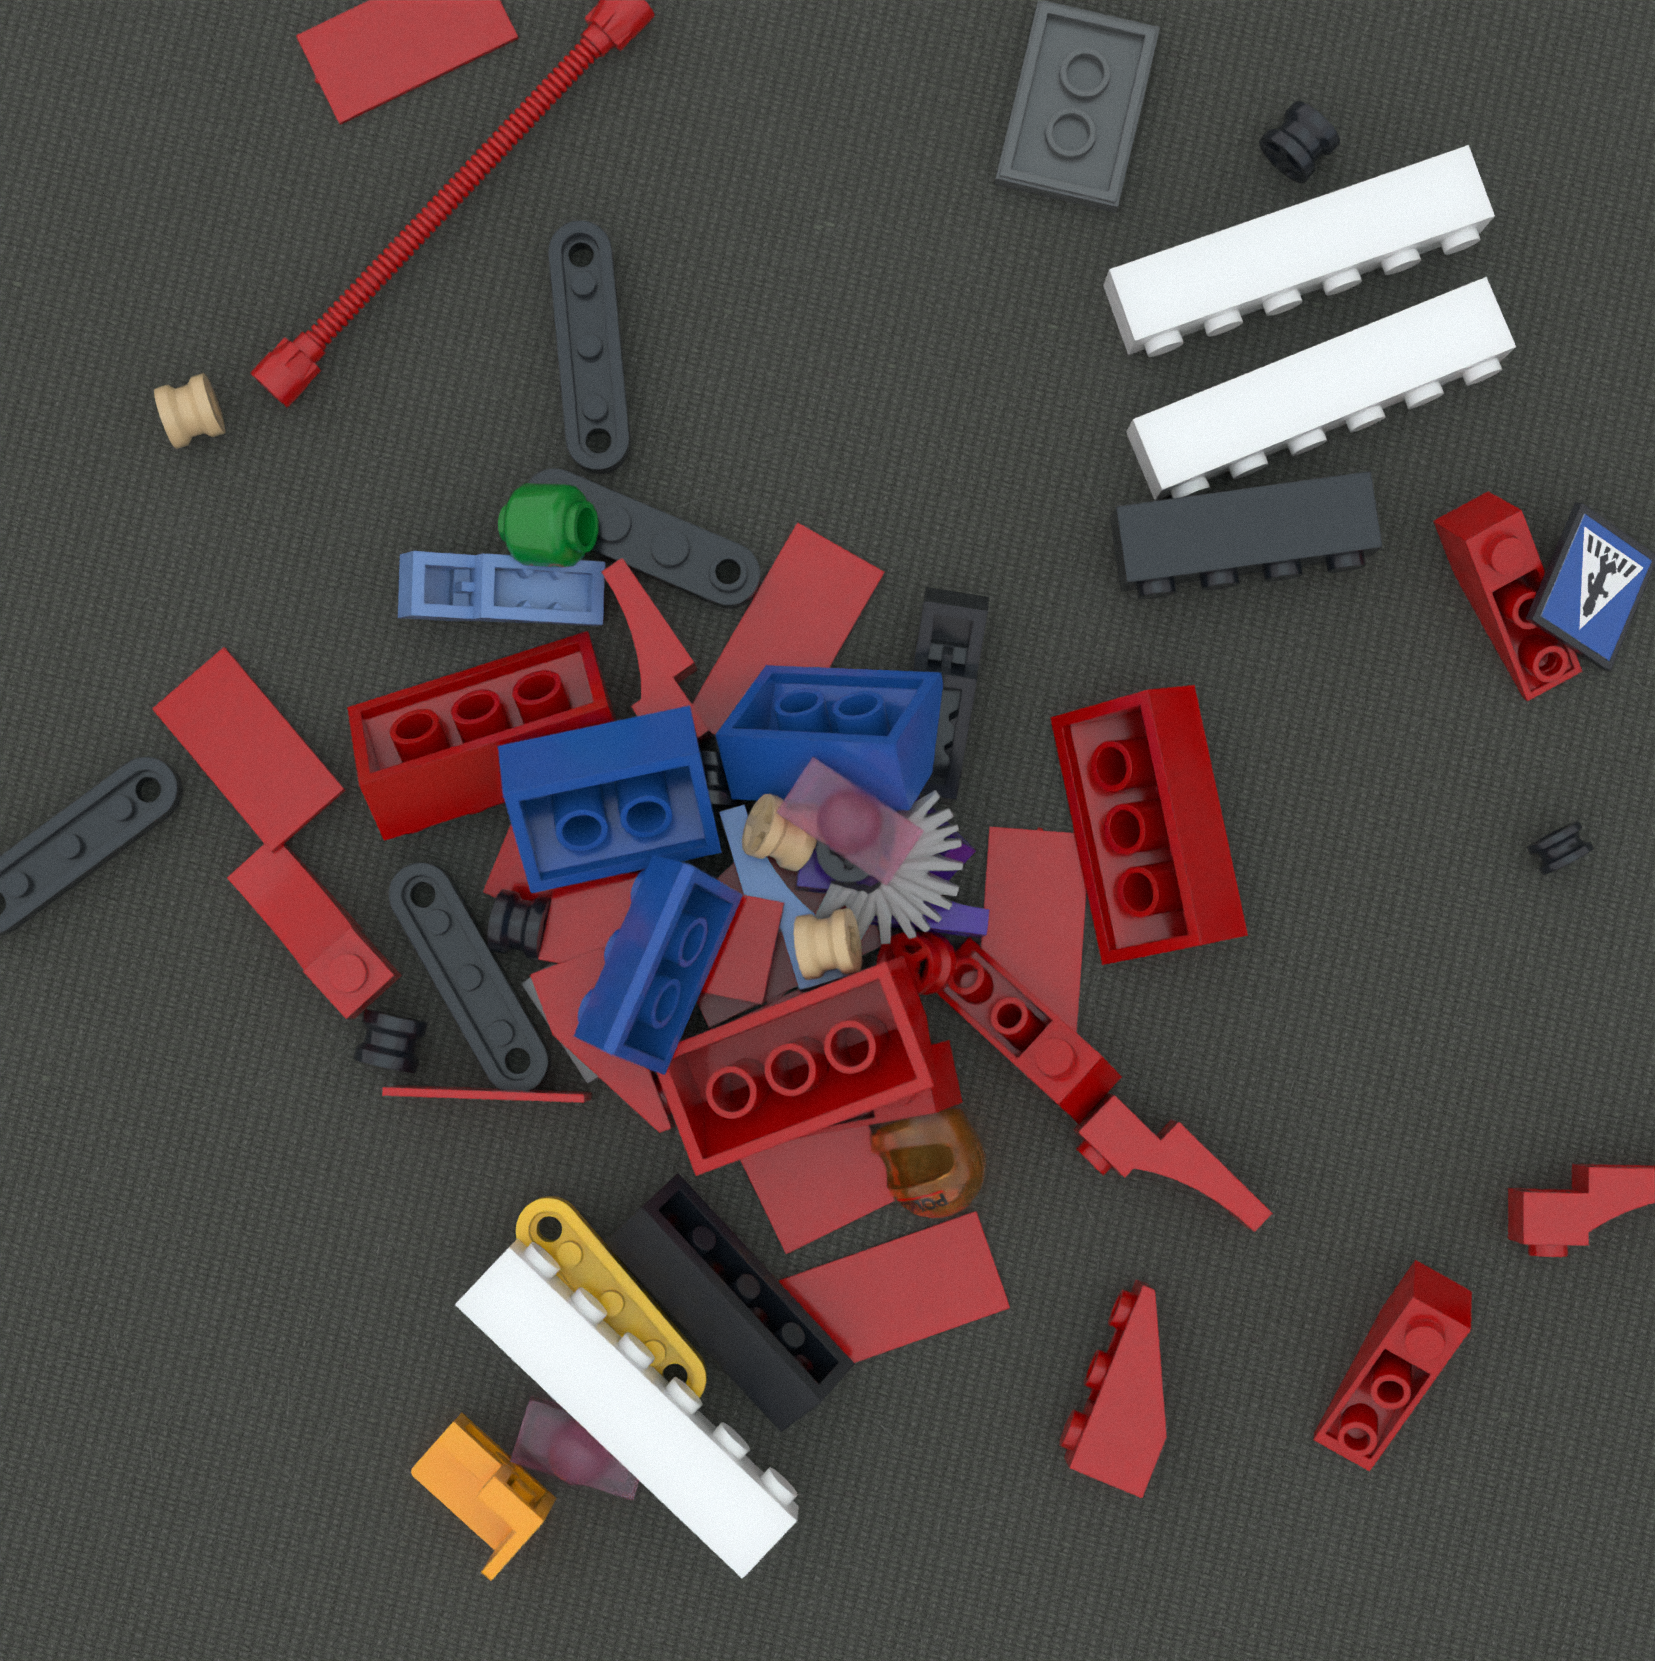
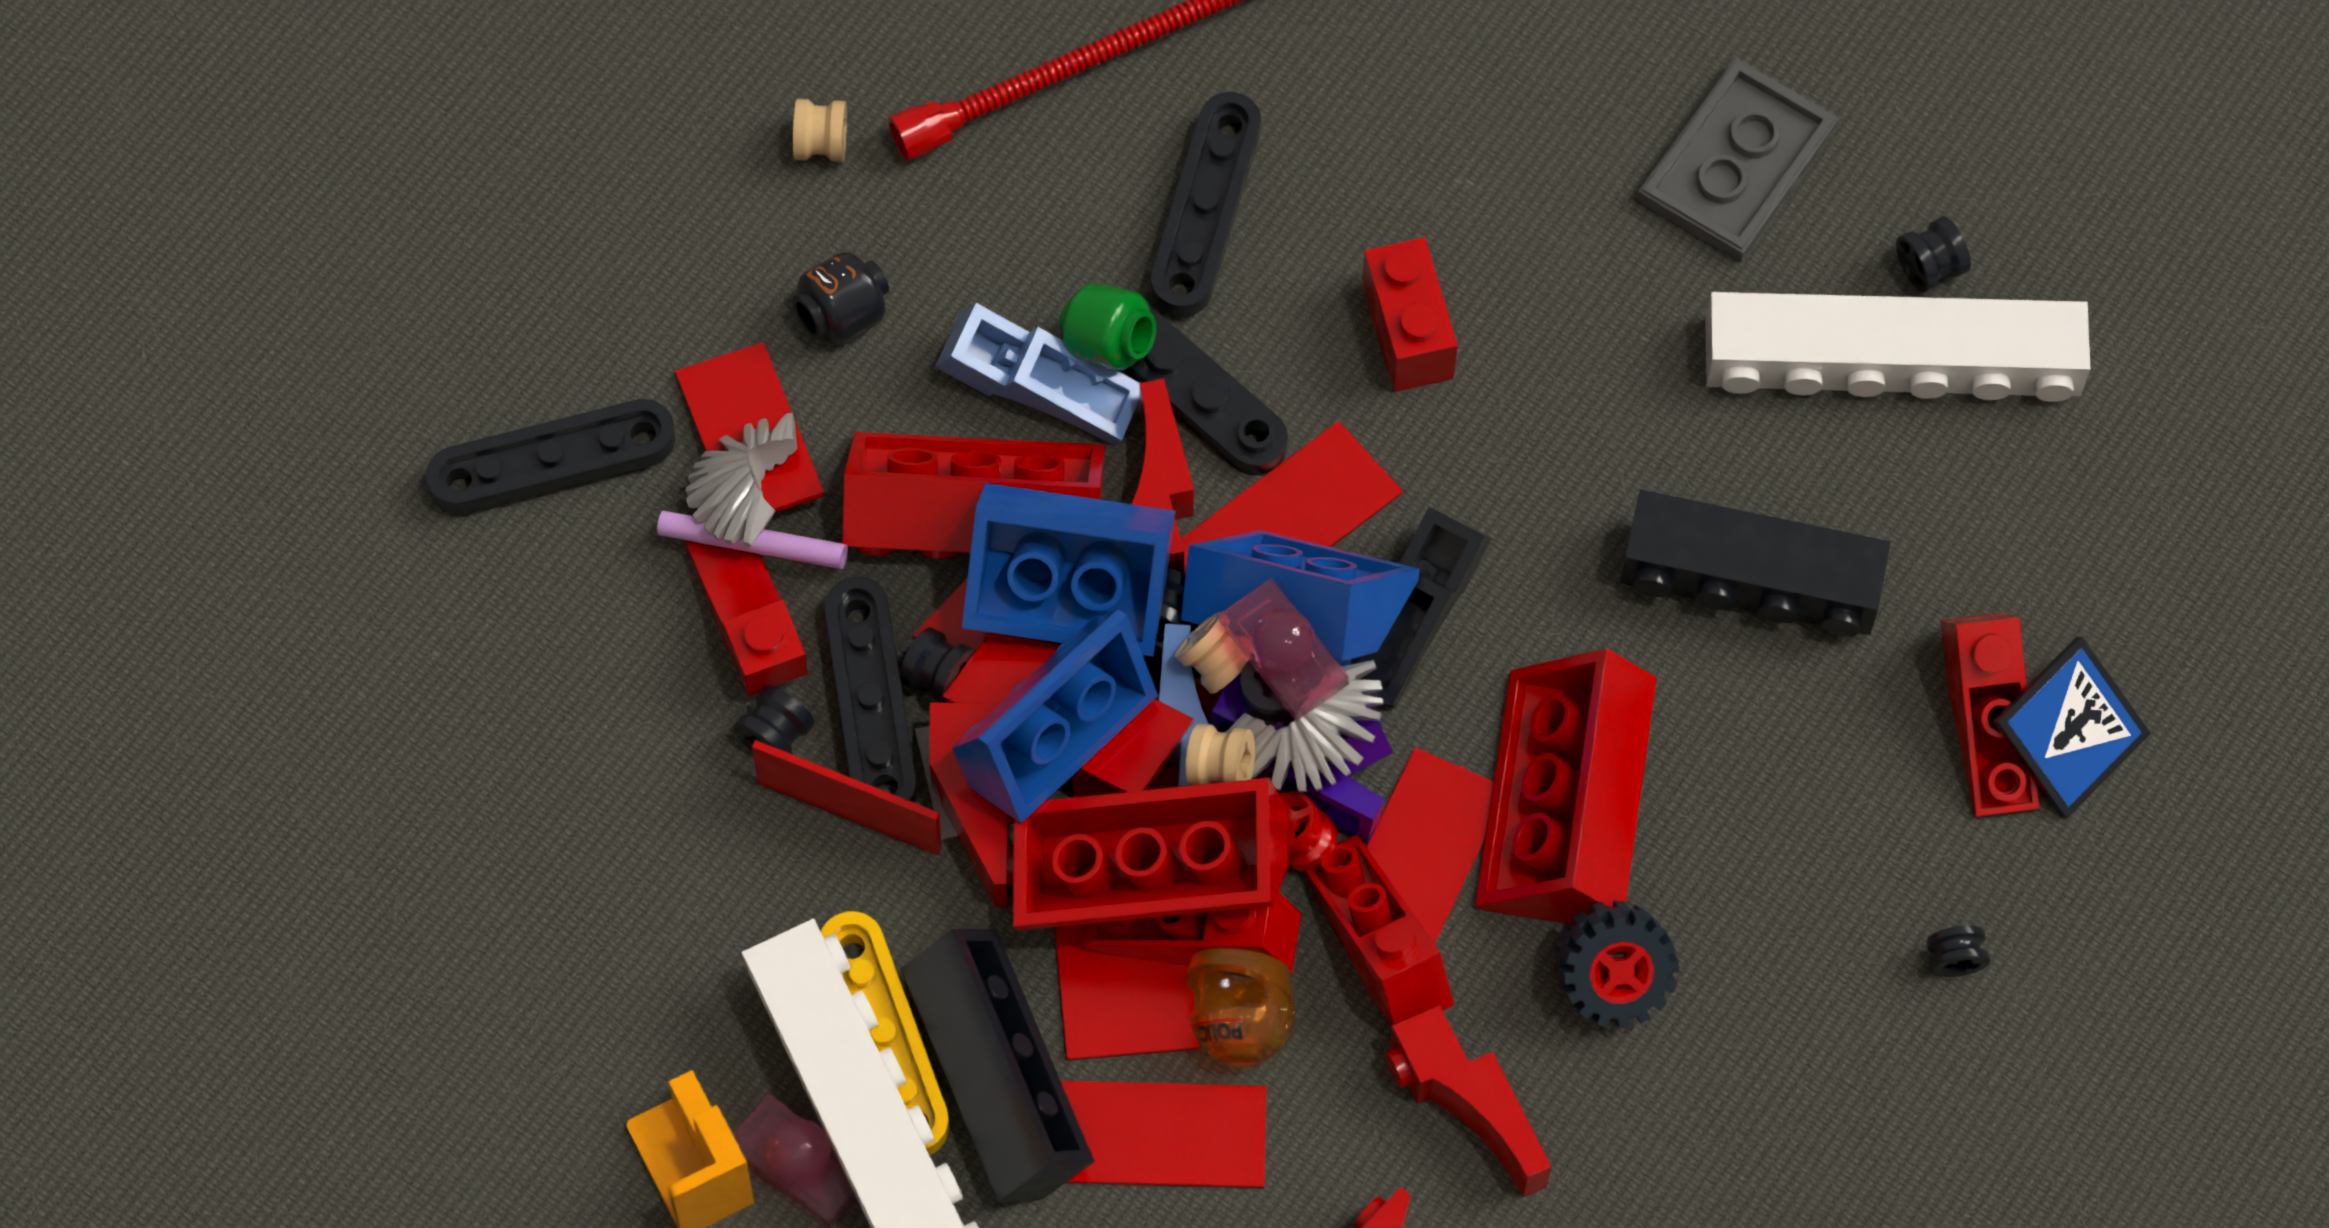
camera: 20 degrees right, 20 degrees down
white brick [1126,277,1516,501] -> none
none -> lavender piece [657,511,848,569]
none -> light grey hair [686,413,797,547]
none -> black head [792,252,889,344]
none -> red brick [1362,237,1458,392]
none -> black wheel [1553,900,1679,1028]

